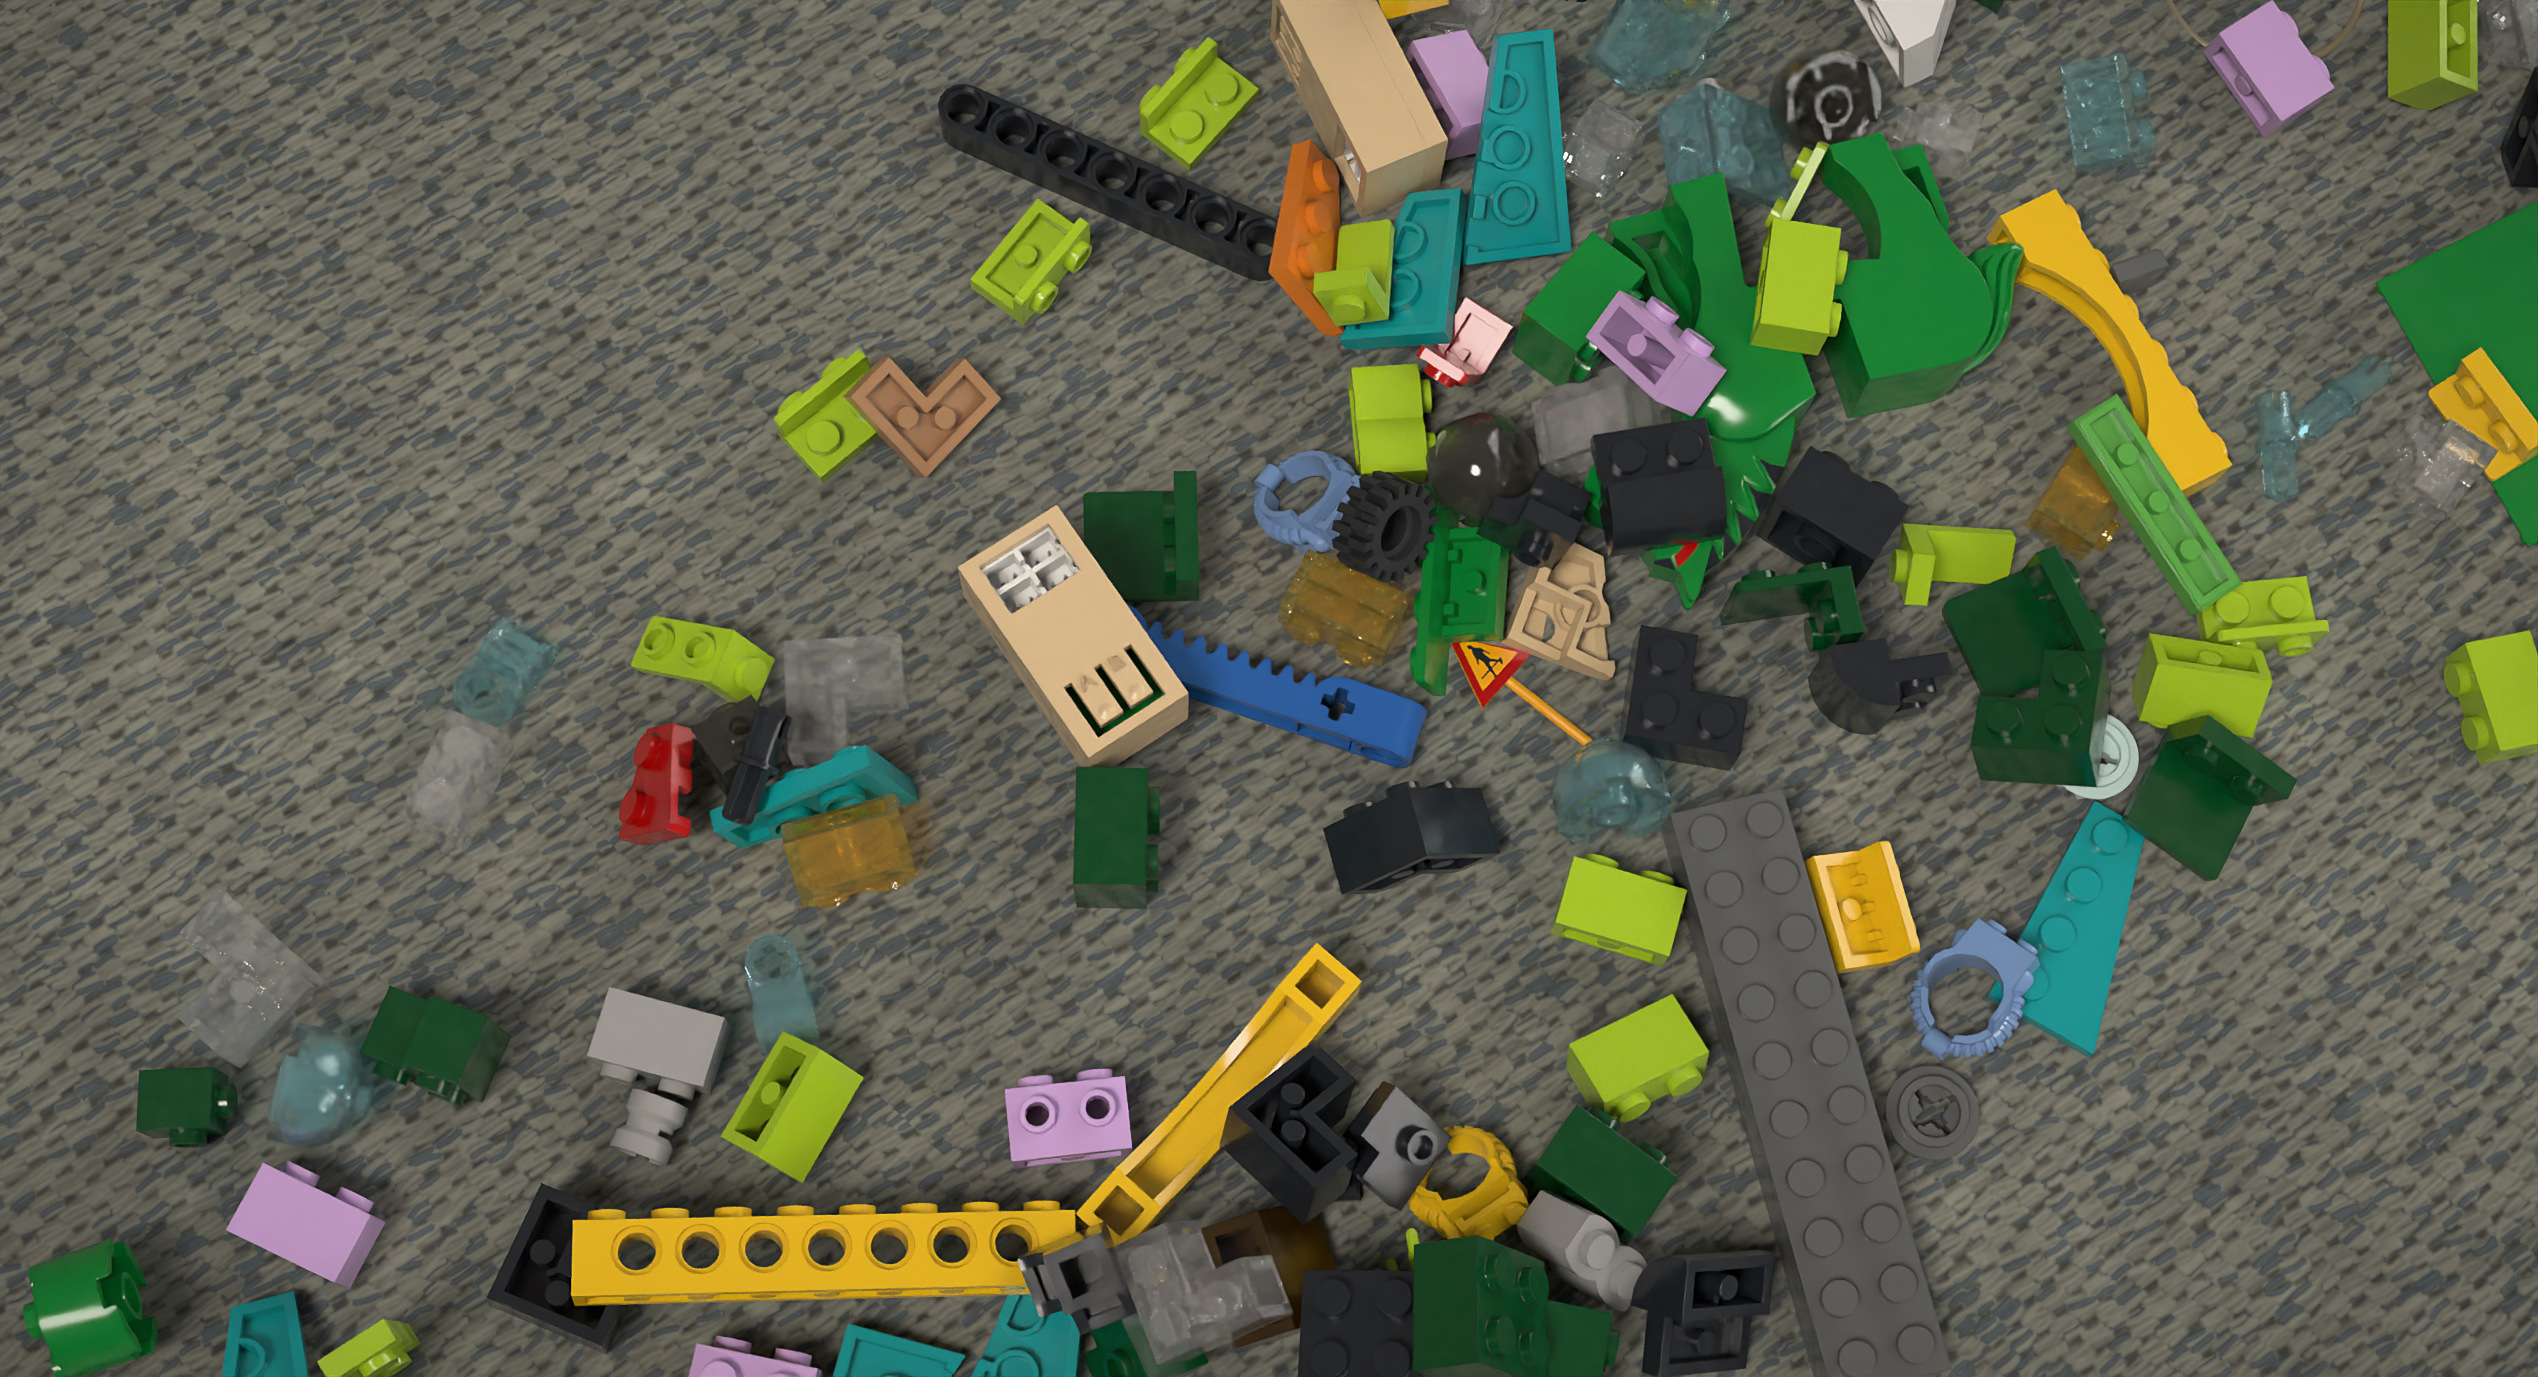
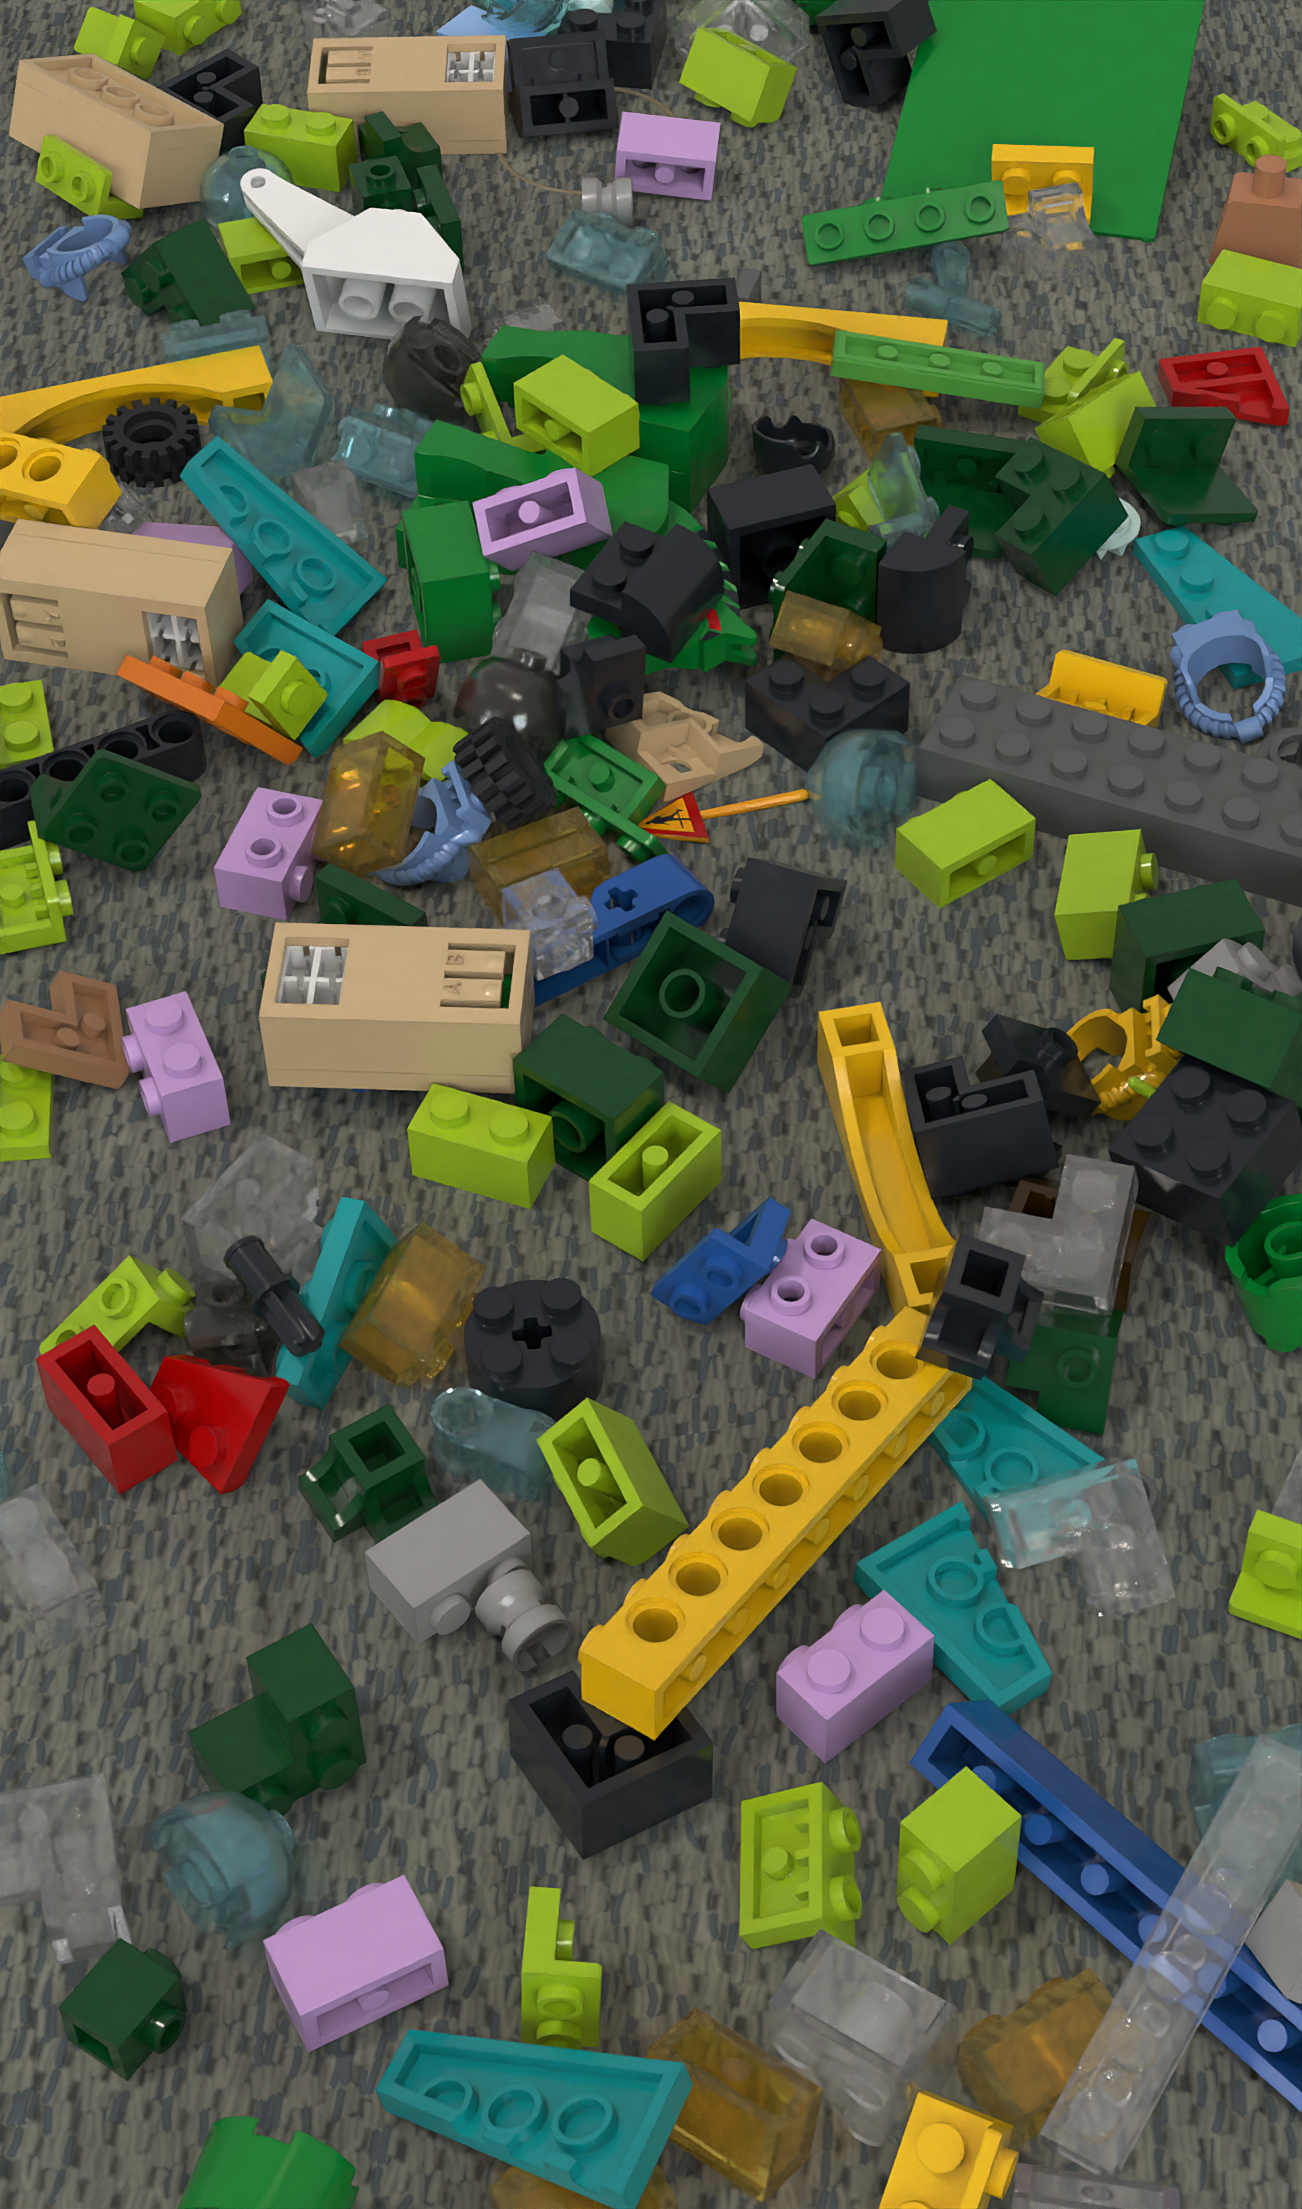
camera: 45 degrees left, 25 degrees down
none -> dark green bracket [29,749,202,872]
none -> red brick [36,1325,178,1495]
none -> lavender brick [121,991,231,1143]
none -> lavender brick [214,787,334,920]
none -> dark green brick [298,1404,439,1544]
none -> clear yellow brick [311,731,425,877]
none -> lime brick [407,1083,555,1209]
none -> black brick [464,1278,603,1434]
none -> clear brick [501,868,598,981]
none -> light grey wheel [582,177,633,229]
none -> lime brick [589,1101,722,1261]
none -> dark green brick [603,911,793,1093]
none -> black brick [626,277,740,405]
none -> blue bracket [651,1197,791,1325]
none -> black hair [751,414,836,475]
none -> clear yellow brick [768,590,883,673]
none -> green bracket [802,180,1009,267]
none -> clear light blue bracket [866,432,940,552]
none -> red wing [1158,346,1289,426]

